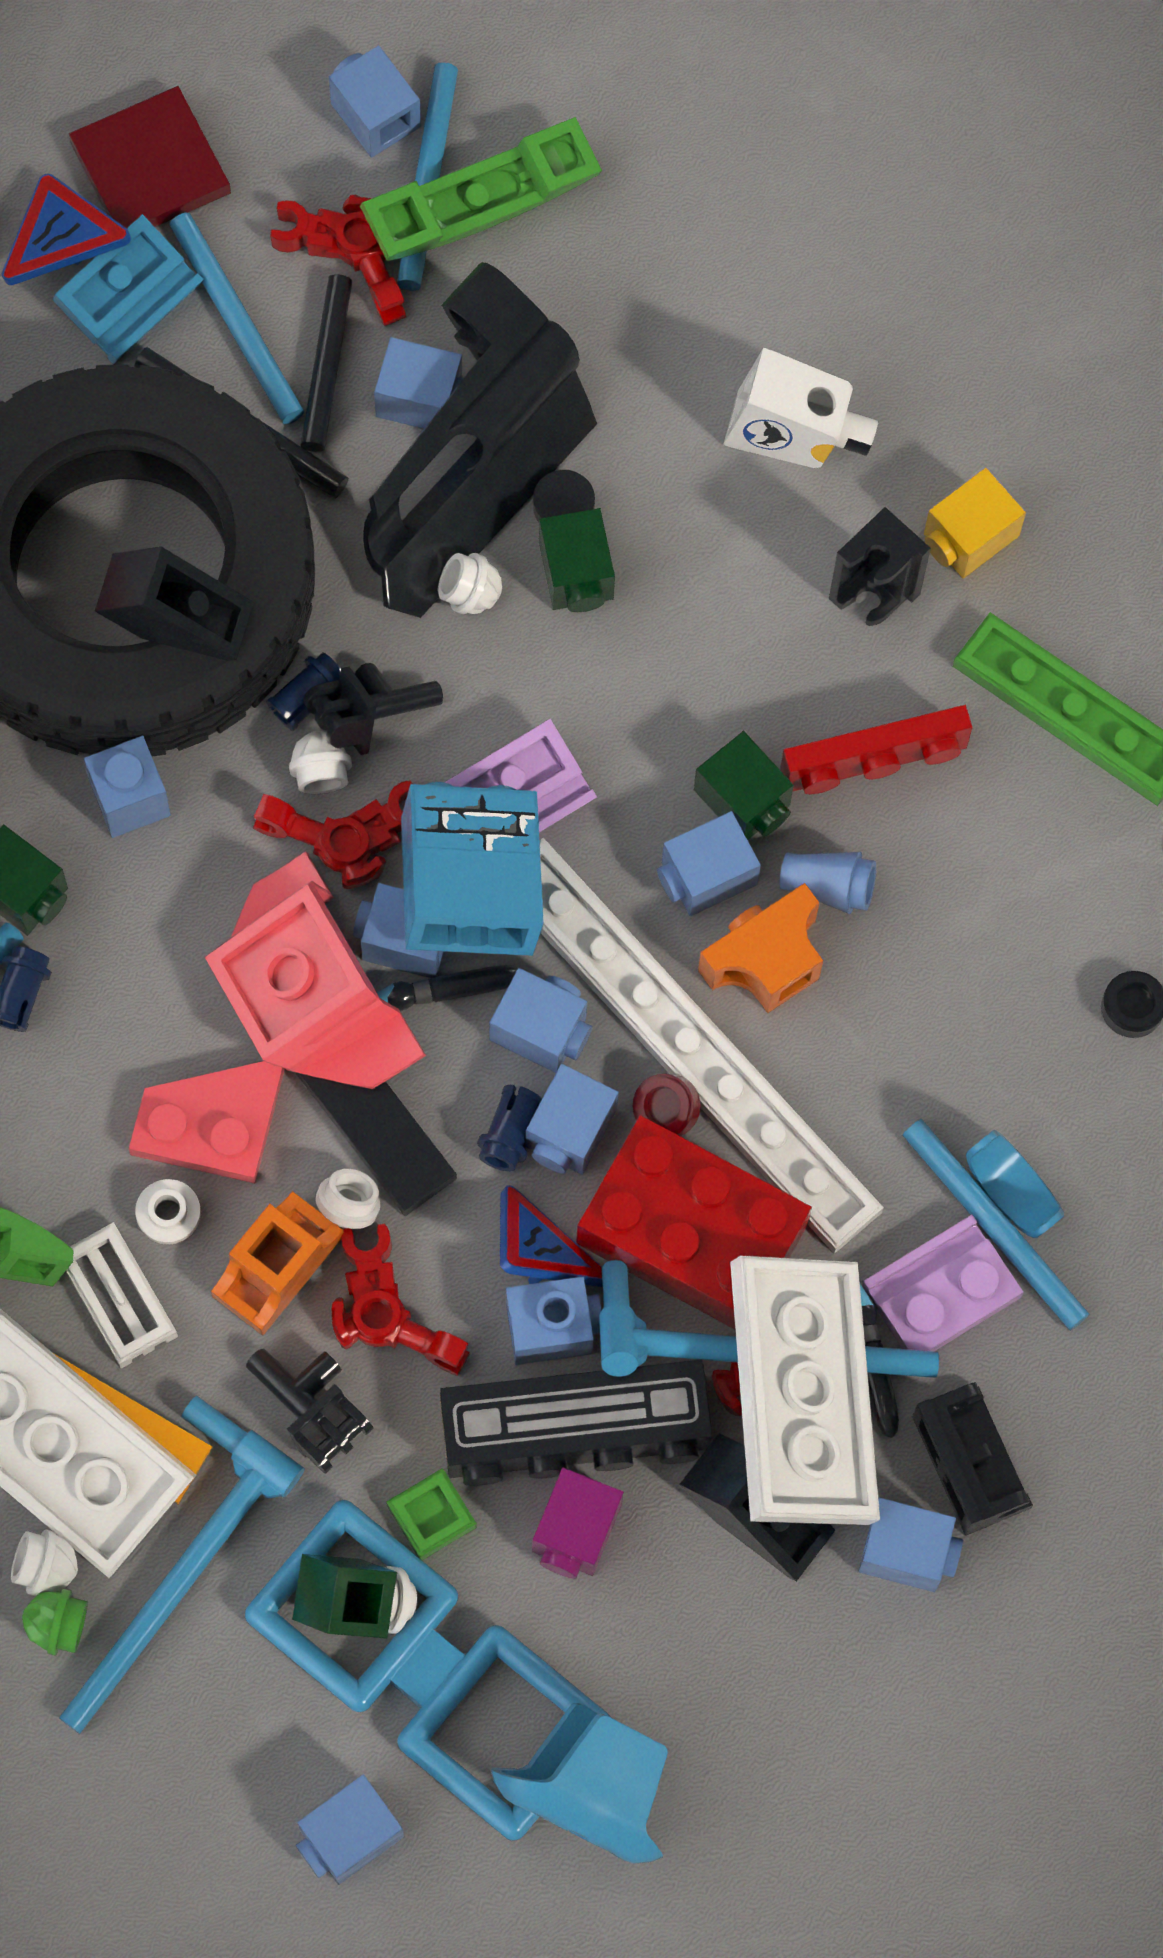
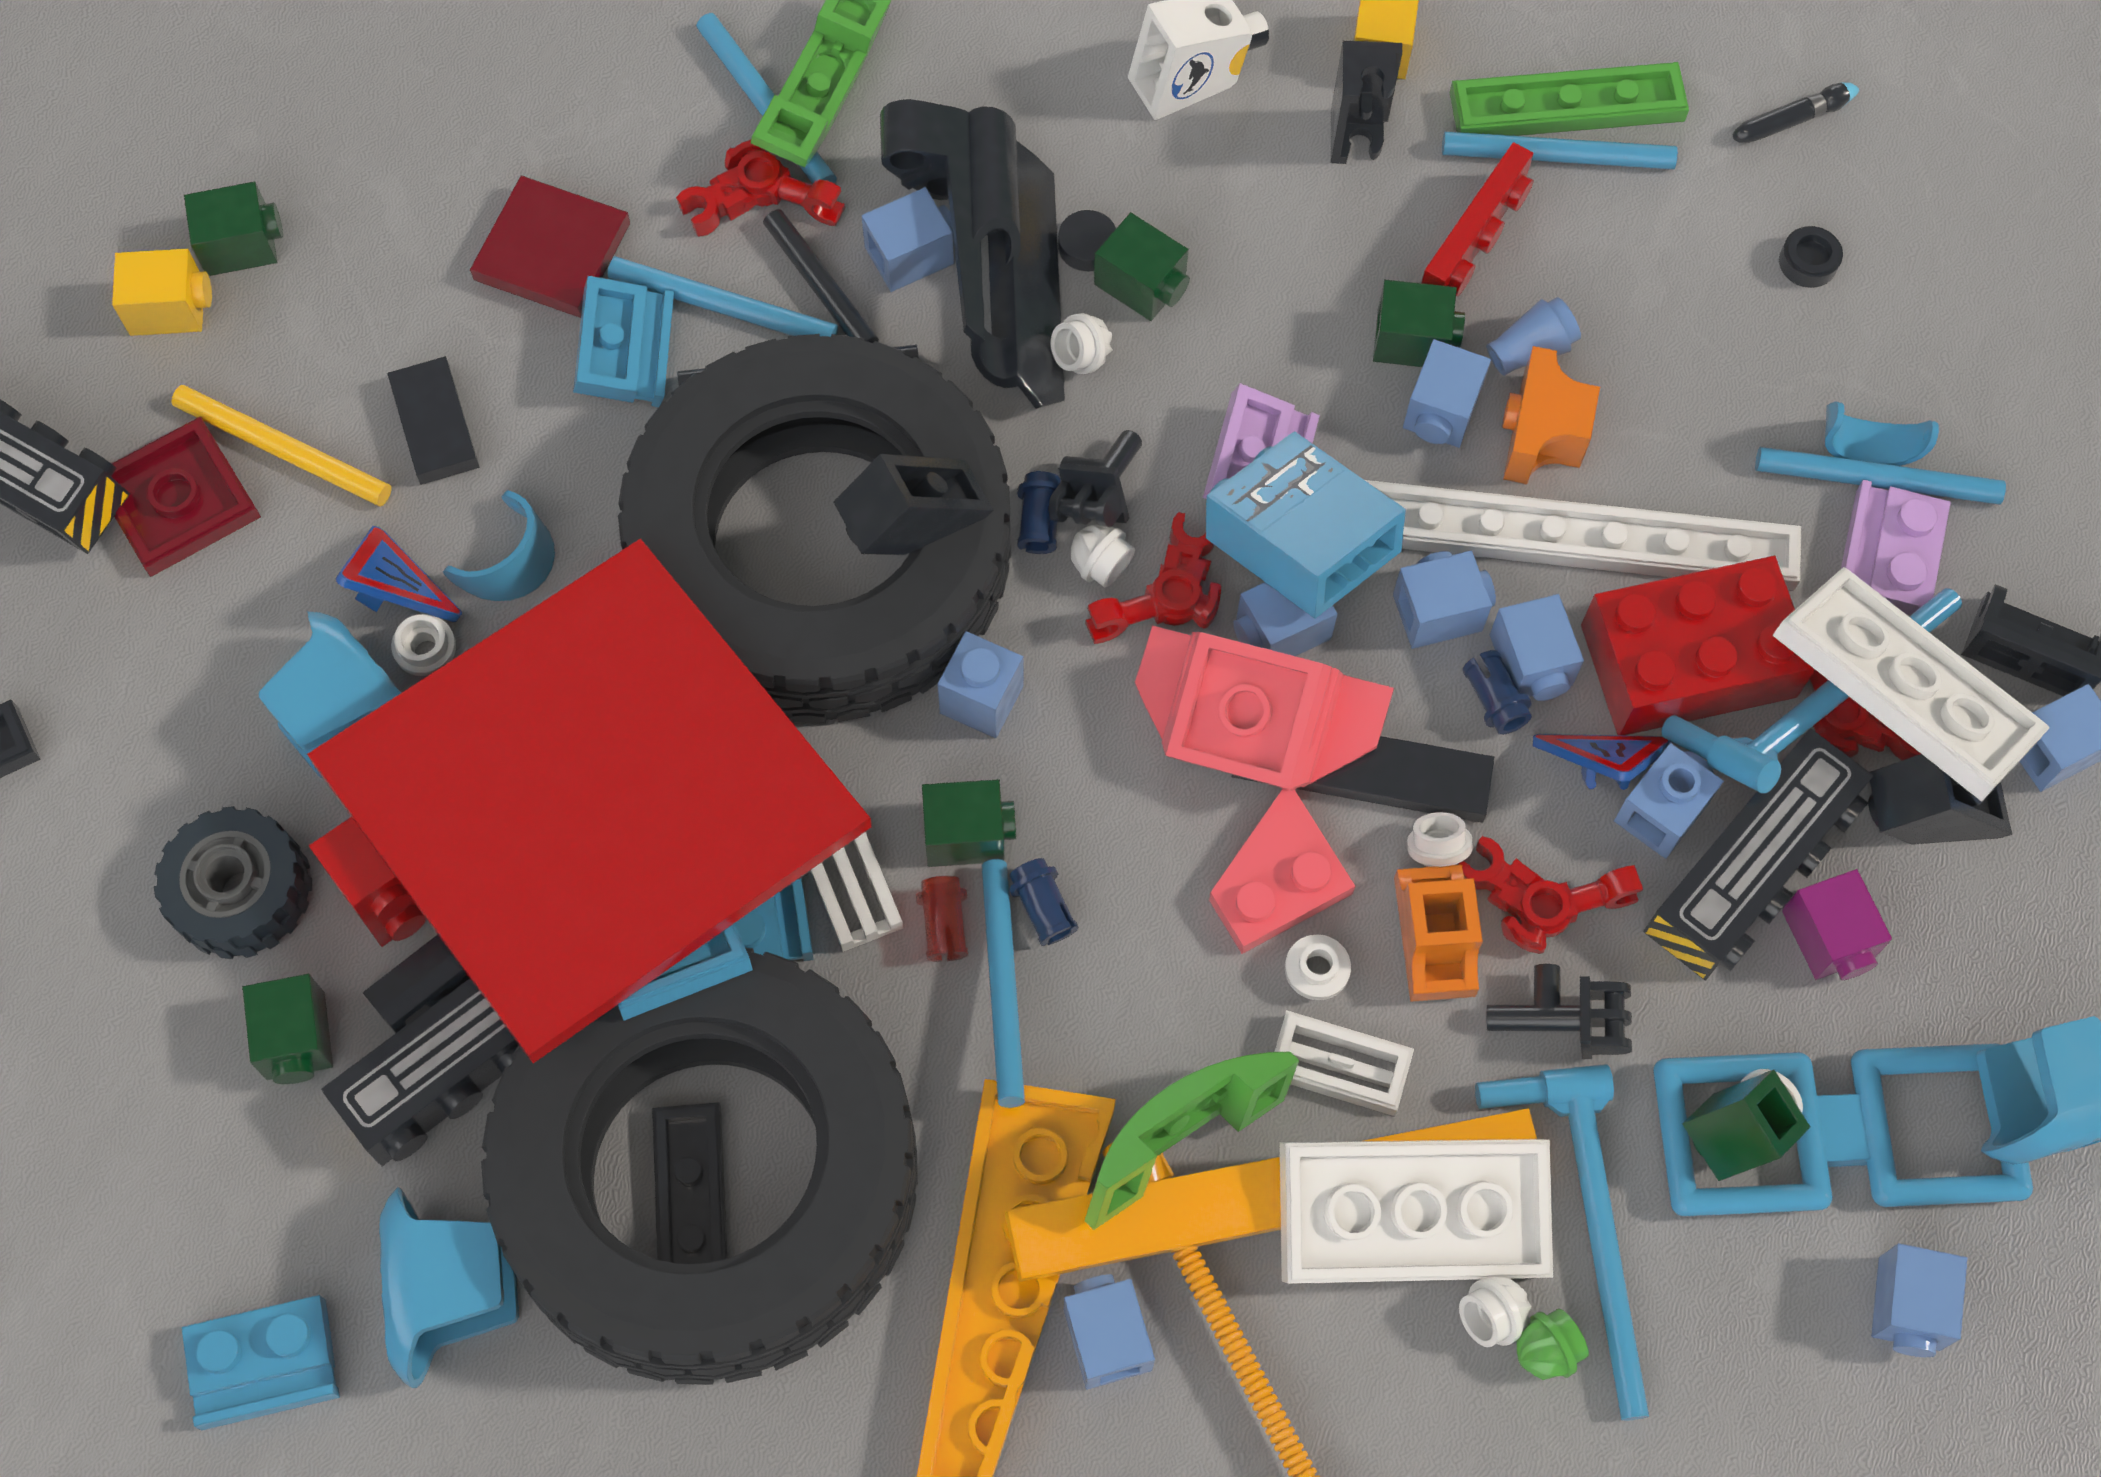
camera: 40 degrees left, 5 degrees down
piece [1,174,131,285] -> none
medium blue brick [329,45,421,158] -> none
black piece [377,965,518,1011] -> none
bright green tile [386,1468,477,1560] -> none
dark red tile [632,1074,701,1136] -> none
none -> dark azure bar [1442,131,1678,169]

